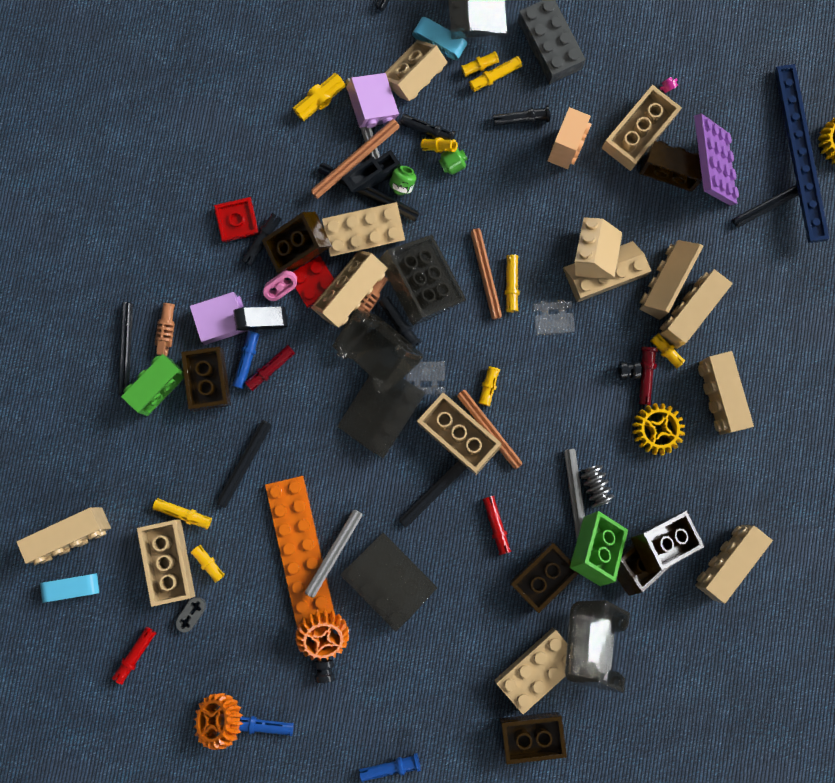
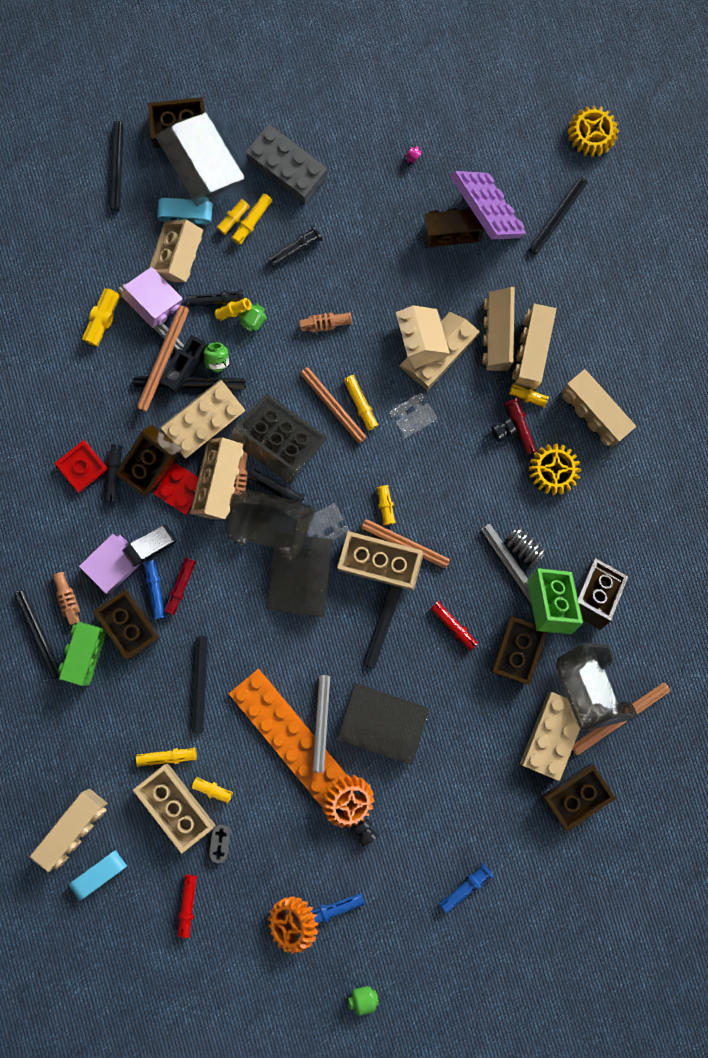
camera: 30 degrees left, 0 degrees up
bright pink plate [263,271,297,301] -> none
light nougat brick [548,107,591,169] -> none
tan brick [602,85,682,171] -> none
dark brown brick [631,511,704,574] -> none
tan brick [695,525,773,604] -> none
dark blue plate [775,64,830,243] -> none
none -> nougat hinge [299,312,352,333]
none -> nougat axle [572,683,670,755]

